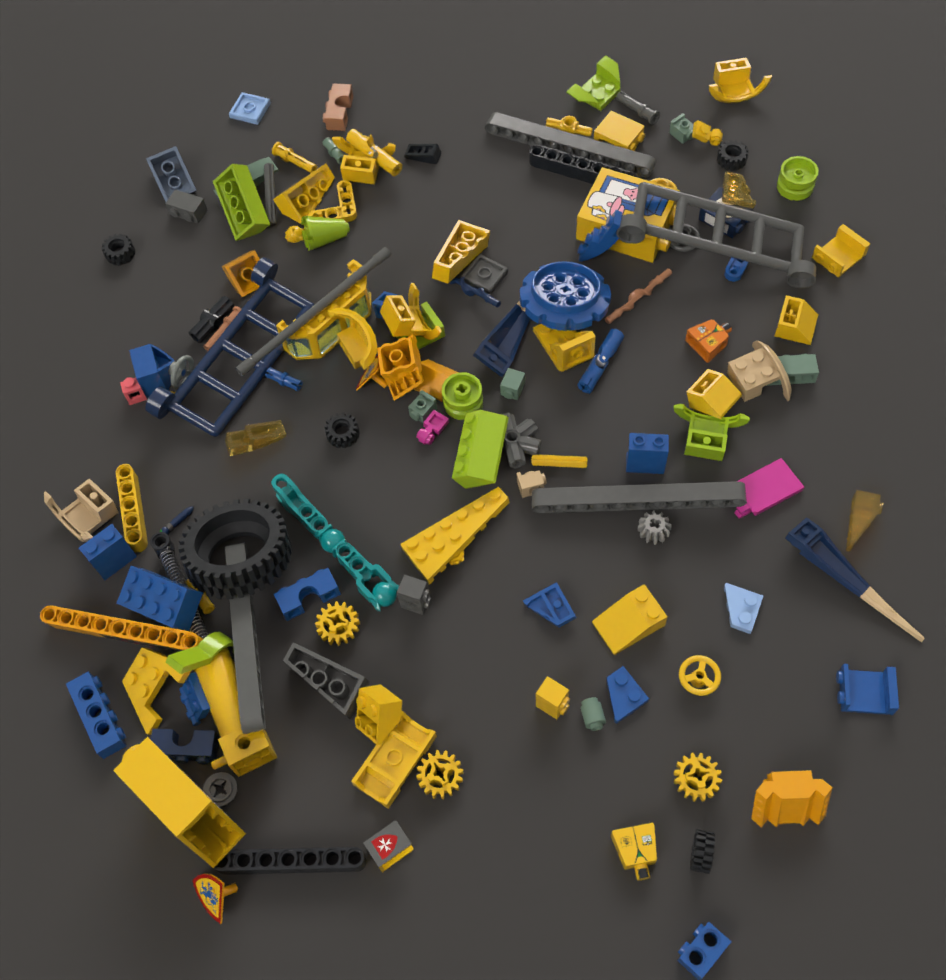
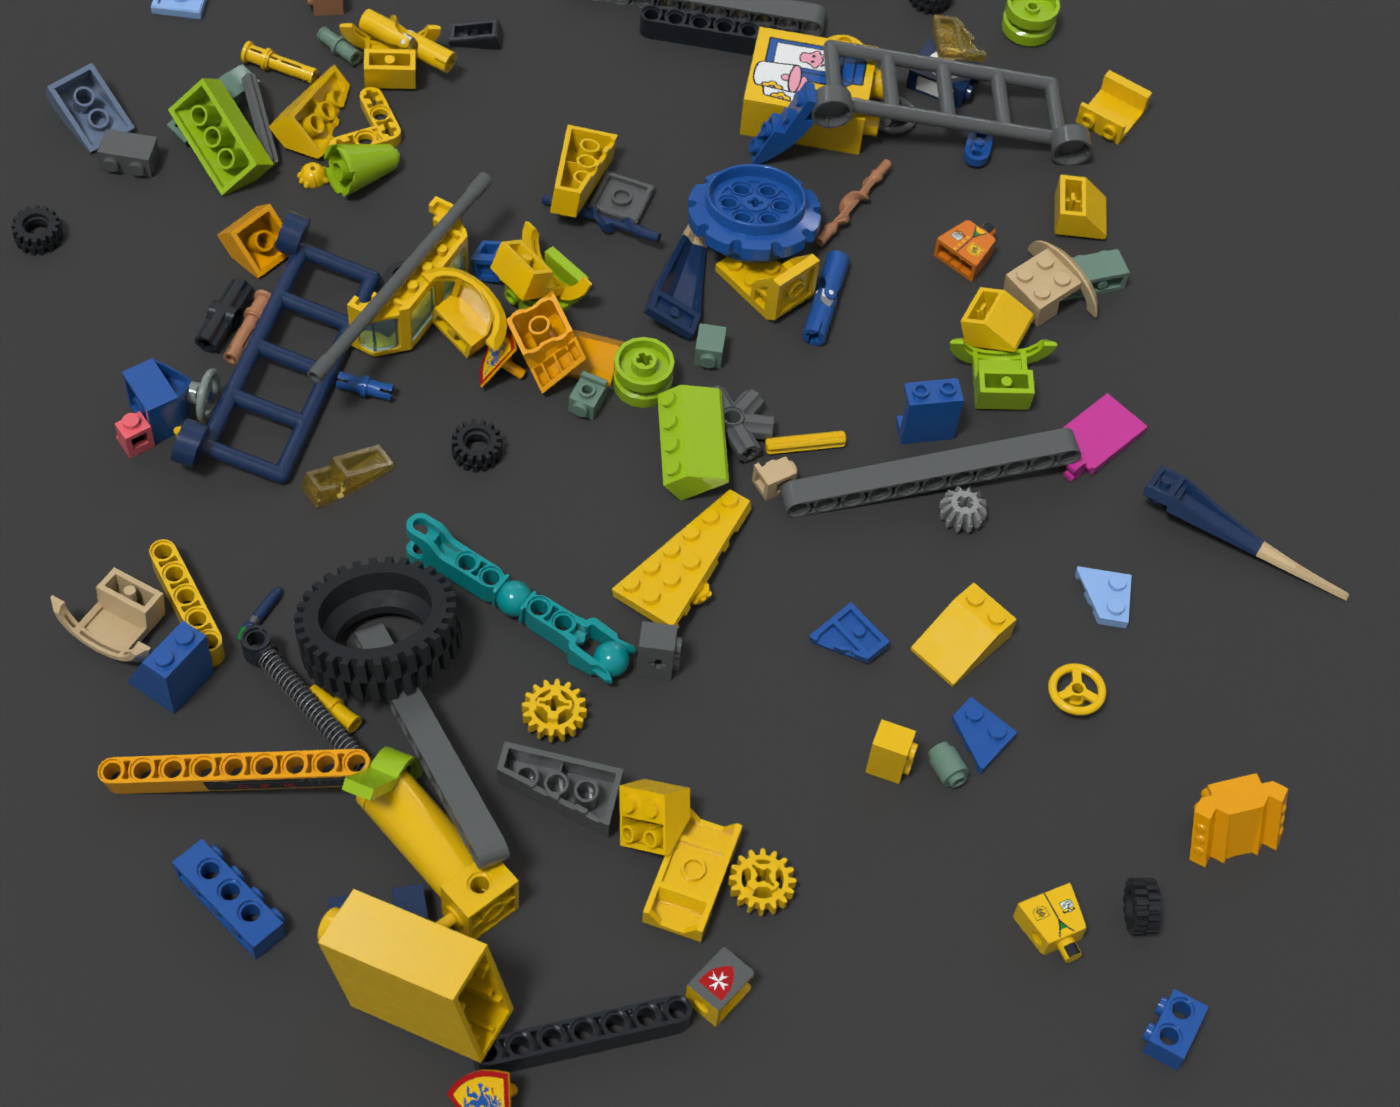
camera: 25 degrees left, 5 degrees down
blue brick [117,566,203,631] -> none
yellow wing [122,647,192,735] -> none
blue plate [179,672,210,726] -> none
blue arch [274,568,341,621] -> none
dark pink plate [416,410,449,445] -> none
yellow gear [673,753,722,802] -> none
blue panel [836,664,899,715] -> none
clear yellow slope [846,490,883,551] -> none

